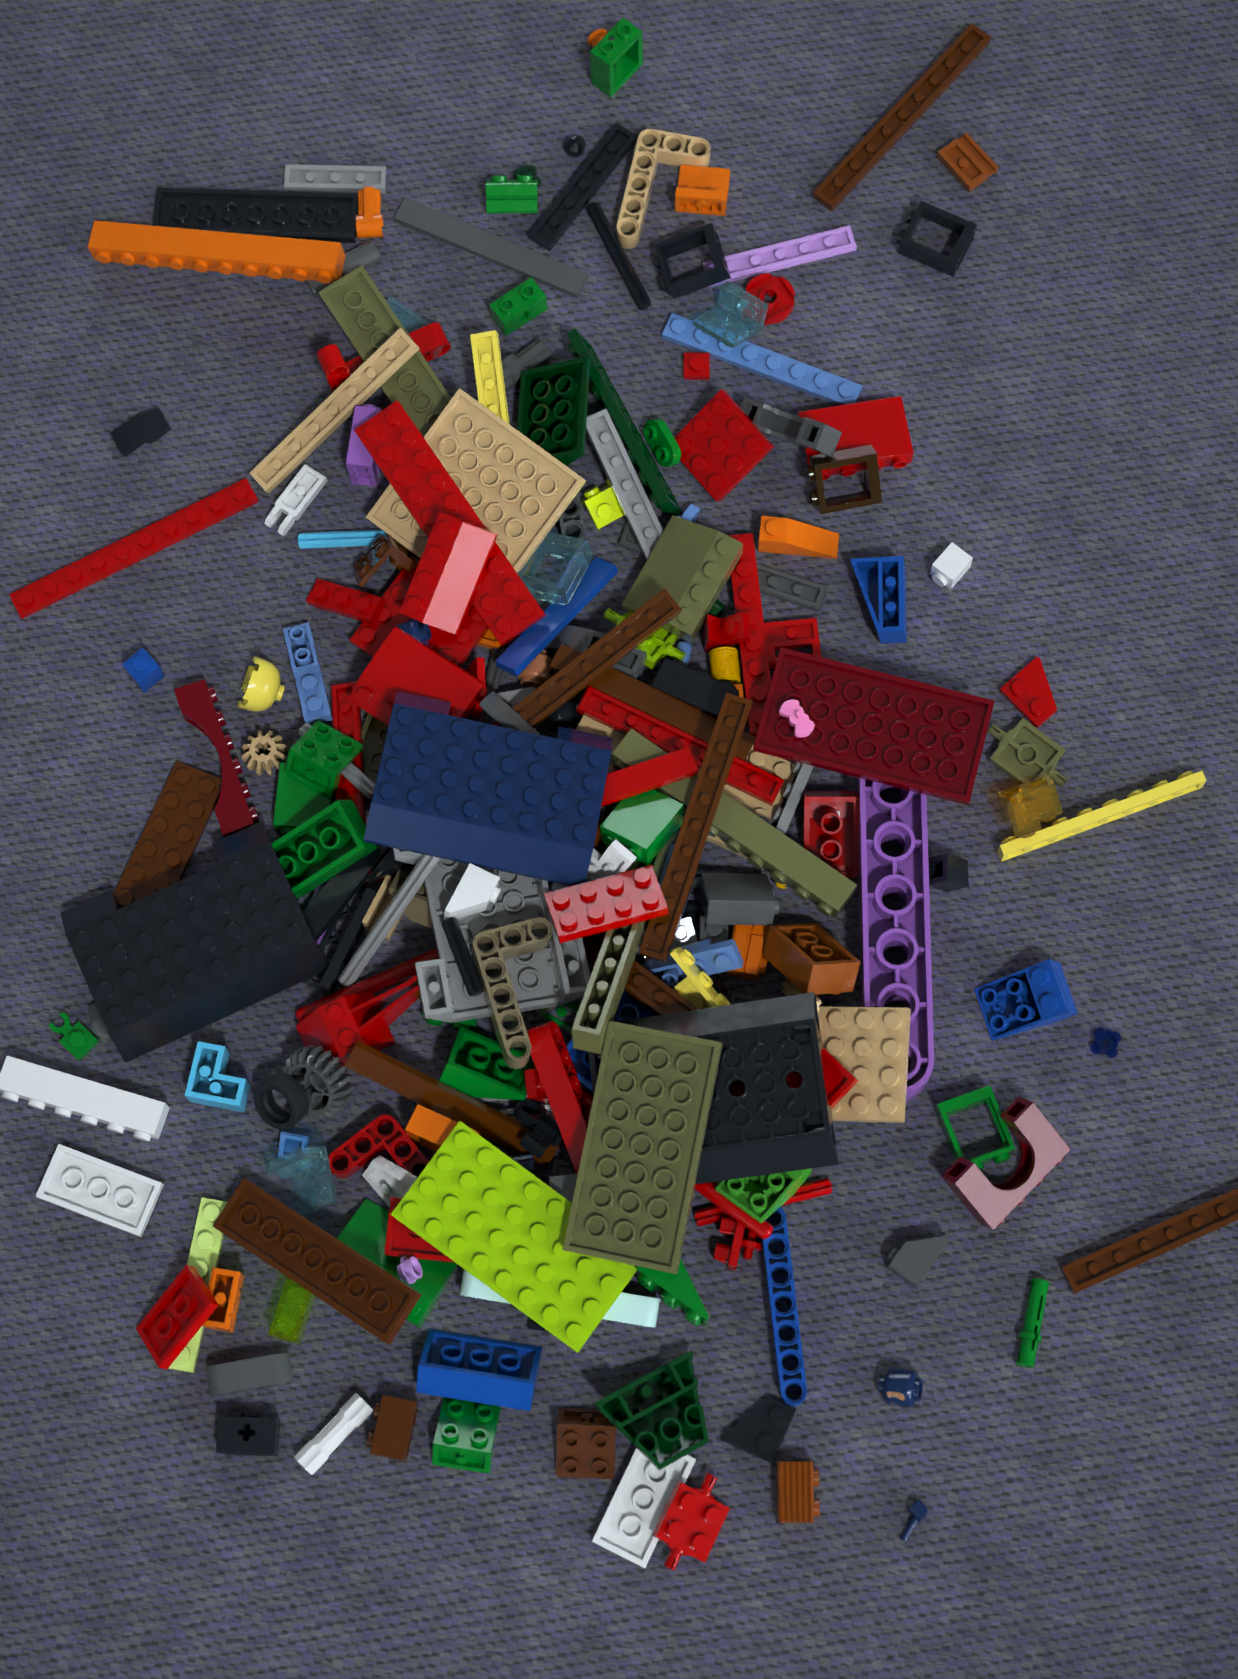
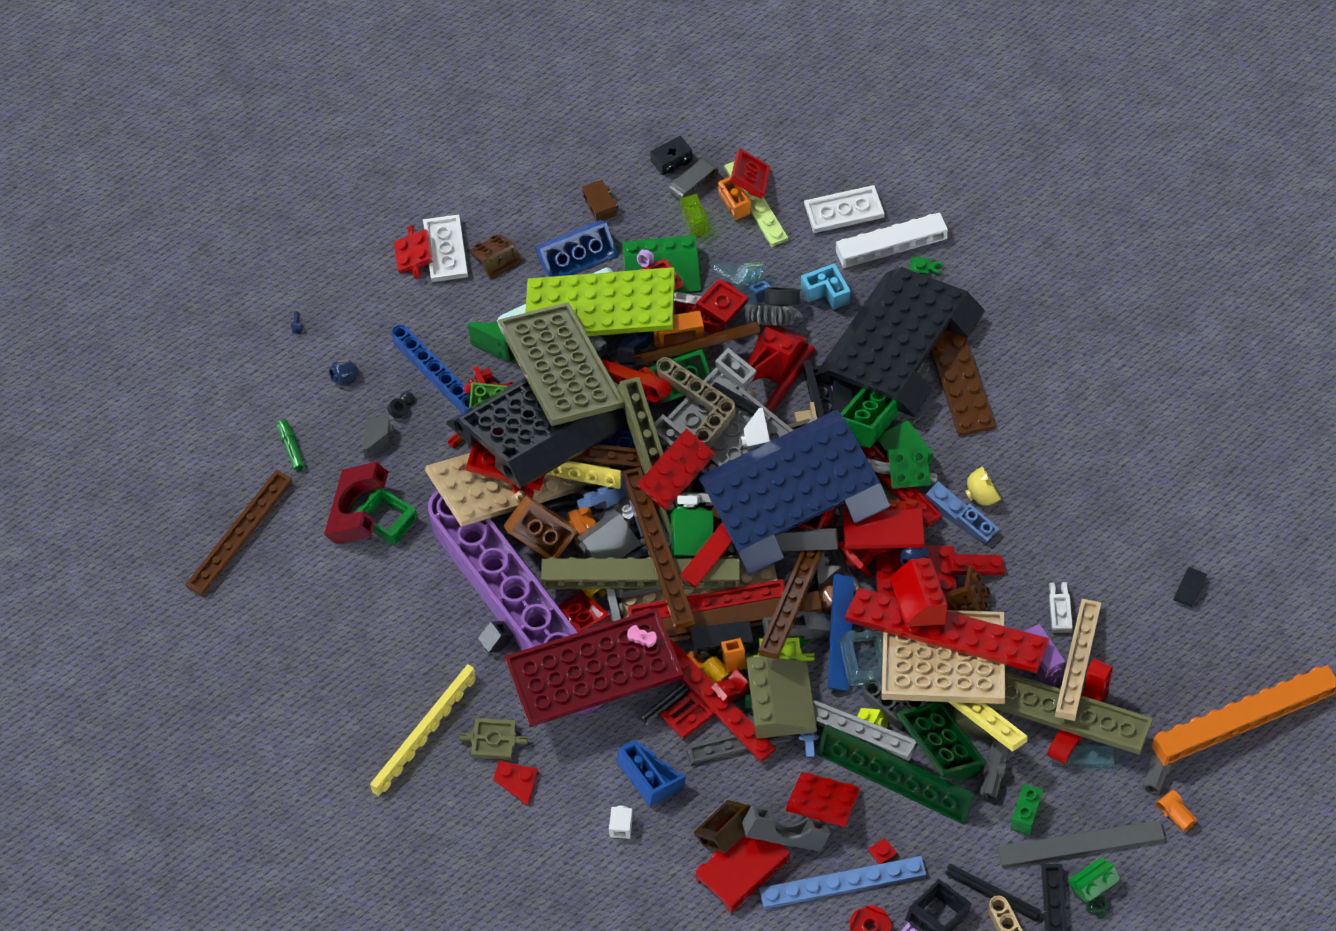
camera: 145 degrees right, 15 degrees down
red plate [9,478,259,619] -> none
blue brick [122,648,165,693] -> none
black plate [153,187,358,243] -> none
dark red arch [174,679,259,838] -> none
reddish brown plate [213,1178,422,1345] -> none
tan gear [242,730,288,776] -> none
light grey plate [284,164,387,194] -> none
white axle [294,1393,374,1475] -> none
medium azure axle [298,529,386,549] -> none
light grey axle [338,854,440,987] -> none
green bracket [432,1397,501,1474] -> none
dark green wedge [593,1350,709,1470] -> none
green plate [643,419,681,467] -> none
clear light blue bracket [693,281,769,348] -> none
black wing [721,1397,796,1464] -> none
orange slope [758,516,839,559] -> none
dark orange brick [777,1461,820,1523] -> none
blue slope [974,959,1078,1041] -> none
clear yellow brick [997,776,1063,838] -> none
clear blue plate [1090,1027,1121,1058] -> none
none -> black plate [387,391,415,419]
none -> red plate [696,279,749,326]
none -> orange brick [721,638,747,673]

